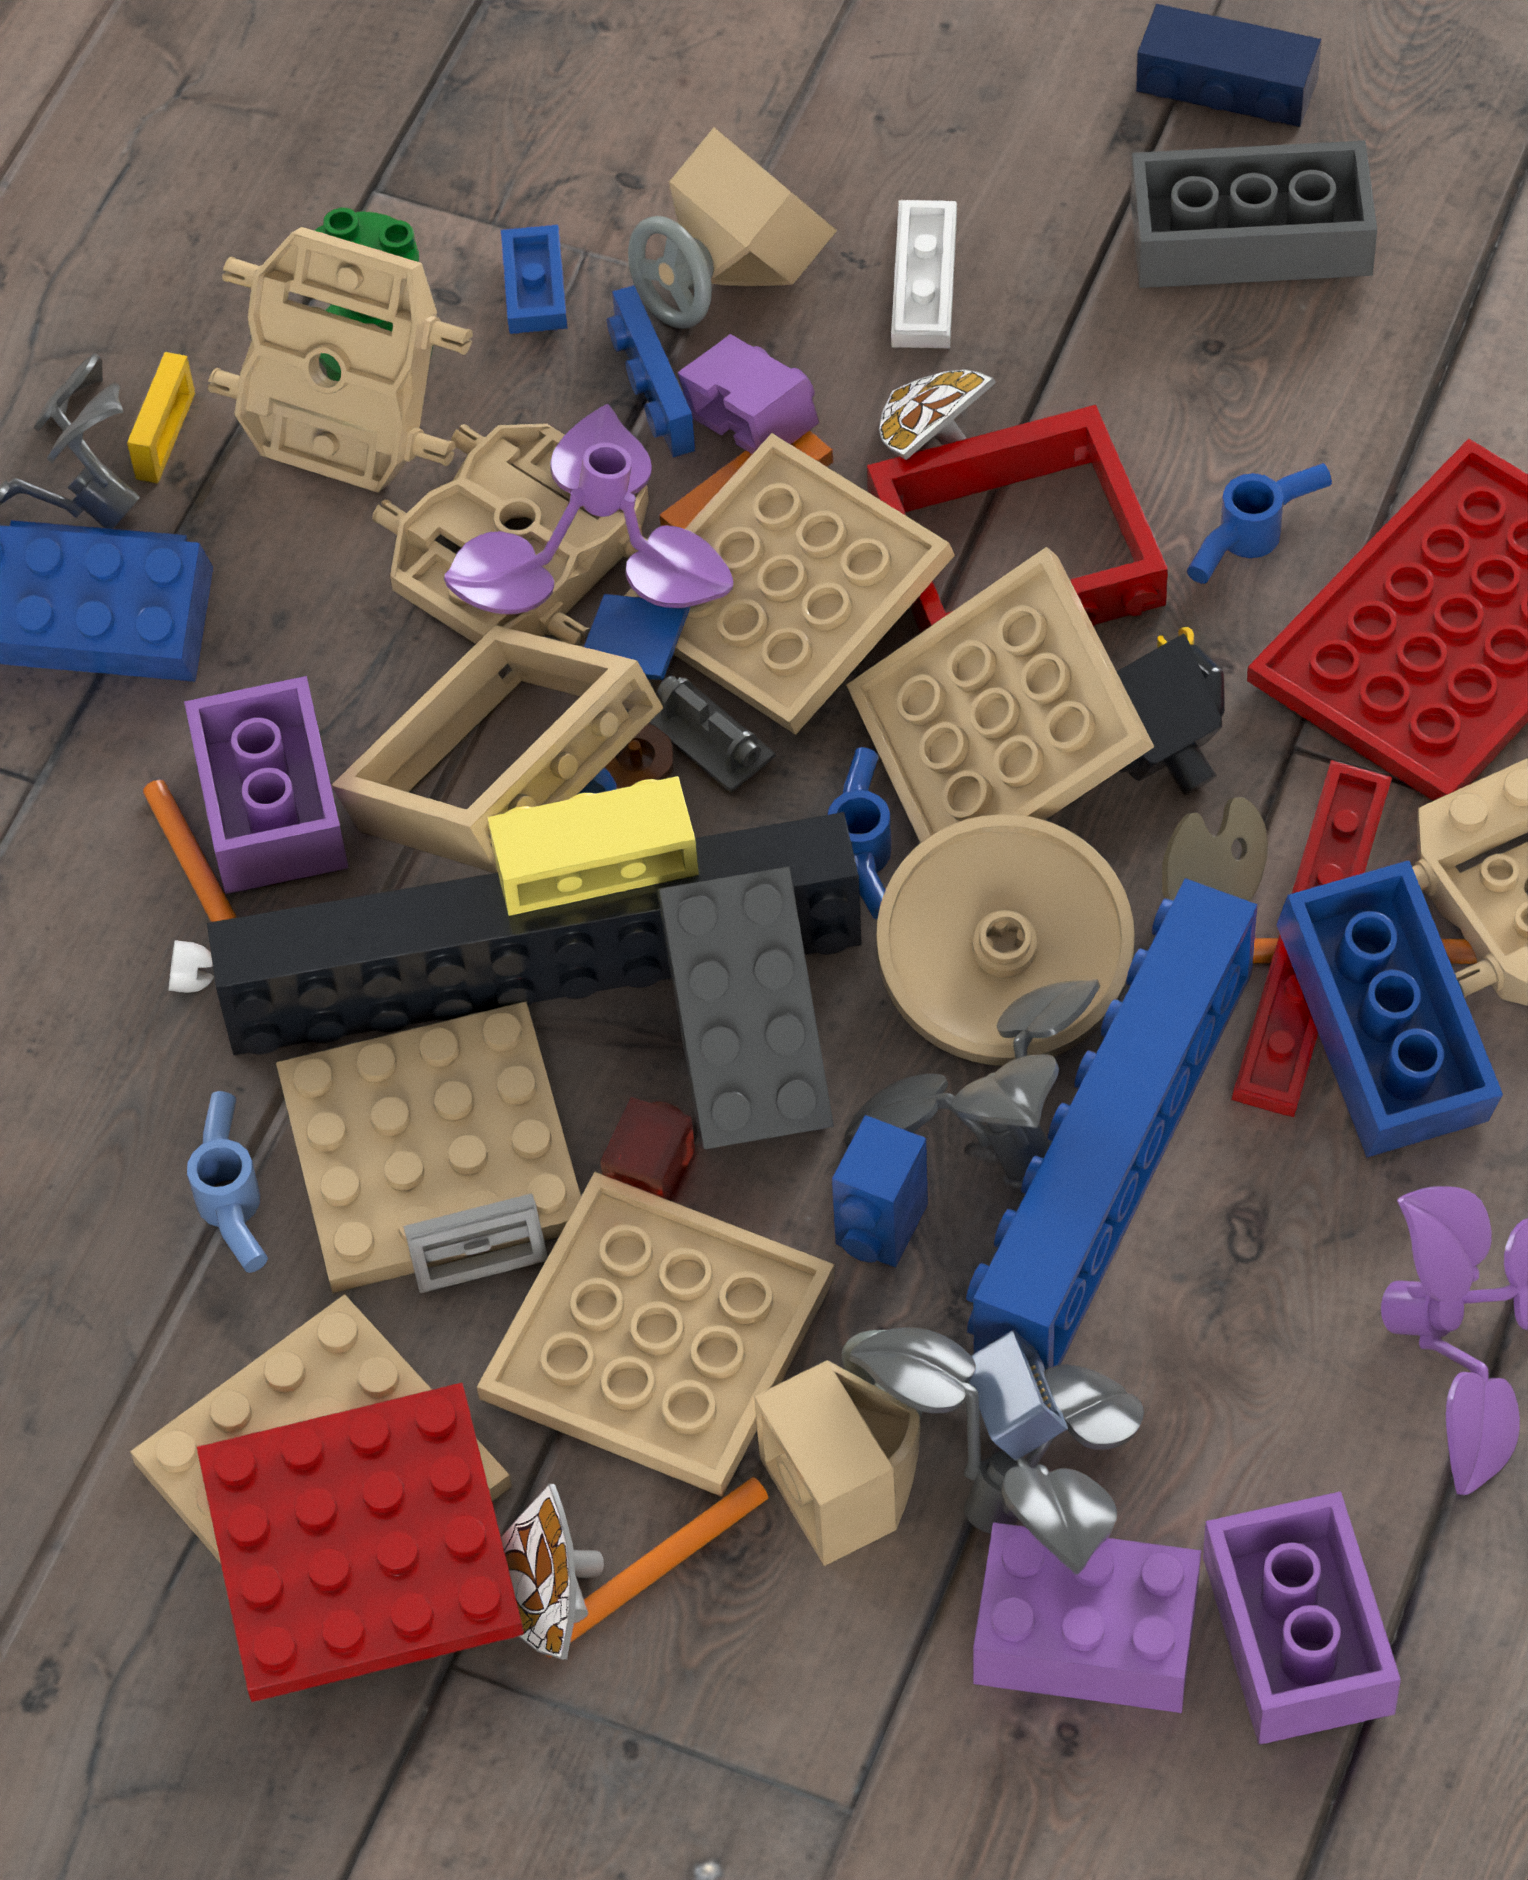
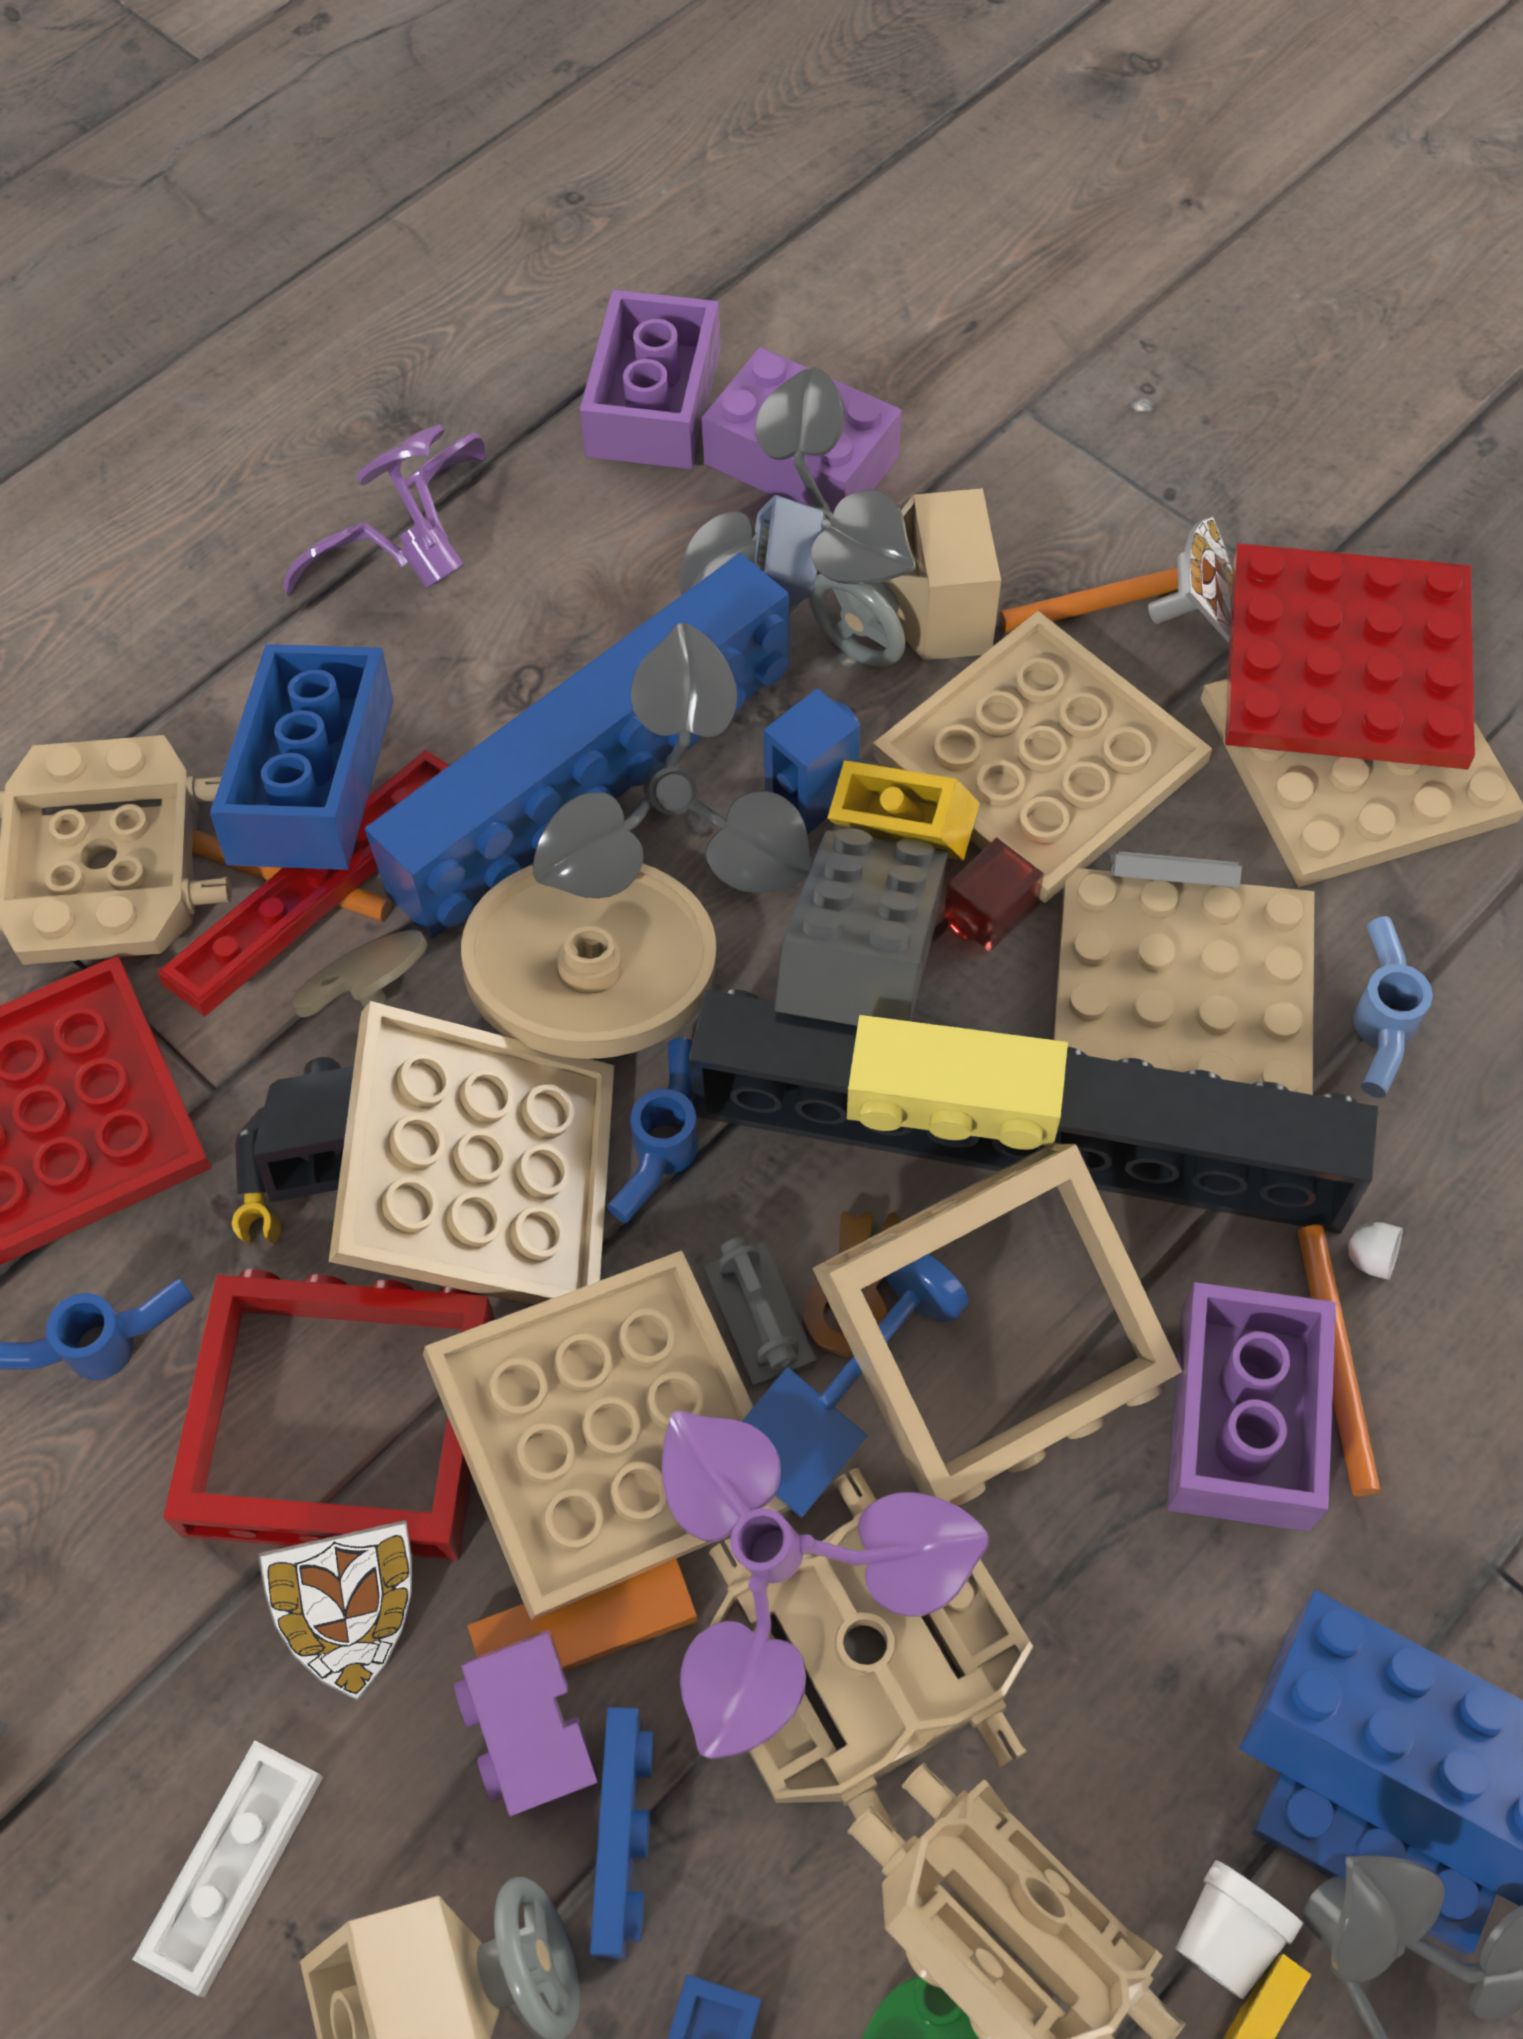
camera: 160 degrees left, 5 degrees up
none -> yellow brick [827,760,980,861]
none -> white piece [1175,1860,1303,2000]

